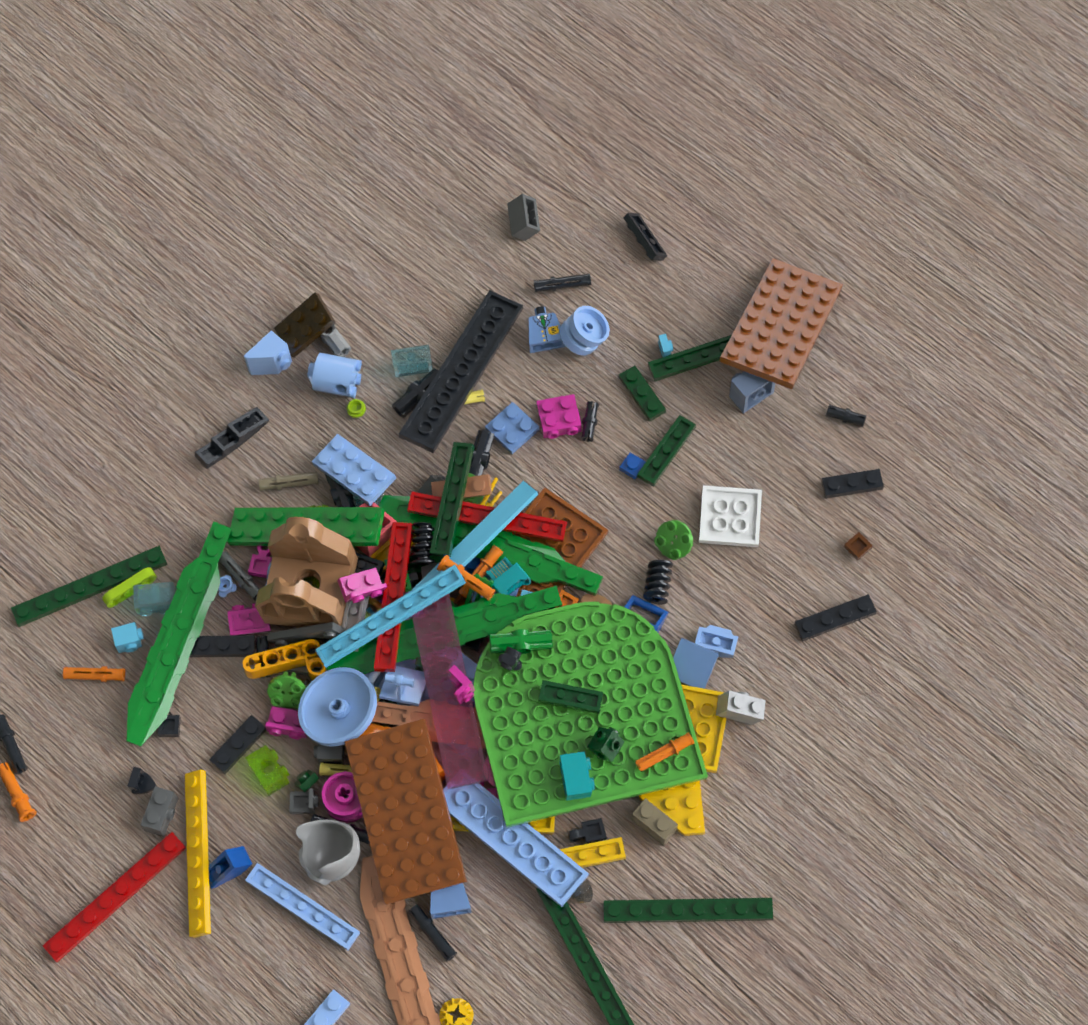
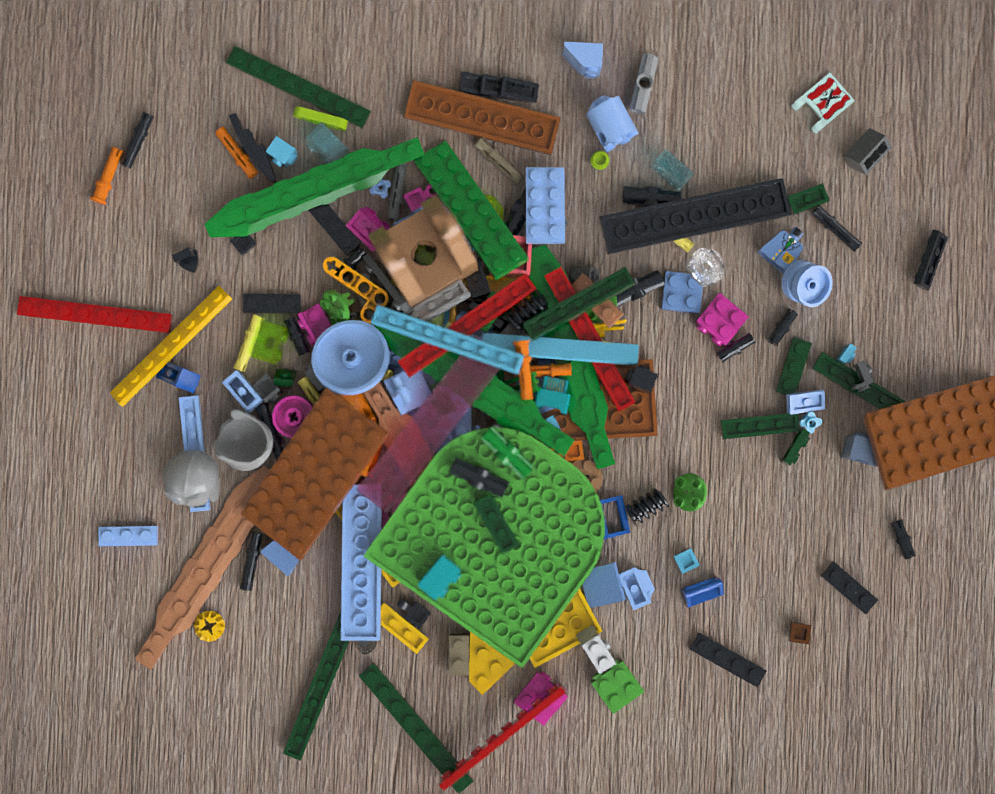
camera: 45 degrees right, 20 degrees up
dark grey brick [140,786,179,837] -> none
dark brown plate [274,292,335,358] -> none
bracket [337,568,387,603] -> none
dark pink bracket [448,665,475,704] -> none
black plate [498,646,522,671] -> none
dark green brick [587,727,625,762] -> none
blue plate [619,452,646,480] -> none
orange axle [635,732,694,771] -> none
white plate [699,485,762,547] -> none
none -> light grey piece [163,450,220,507]
none -> light blue brick [222,370,264,413]
none -> black slope [229,113,277,184]
none -> light yellow pin [233,314,265,372]
none -> black pin [283,316,310,356]
none -> dark orange plate [404,80,561,155]
none -> red plate [439,683,566,791]
none -> black piece [449,457,509,498]
none -> dark pink plate [513,671,568,726]
none -> bright green plate [590,659,644,714]
none -> black brick [625,365,658,394]
none -> medium azure plate [673,548,700,574]
none -> blue tile [681,576,724,608]
none -> clear plate [686,248,725,287]
none -> black pin [767,308,798,346]
none -> dark green plate [780,428,810,466]
none -> light blue plate [786,389,825,414]
none -> dark green plate [787,183,830,215]
none -> flag [792,73,855,134]
none -> medium azure plate [799,411,822,434]
none -> dark grey bracket [851,361,874,392]

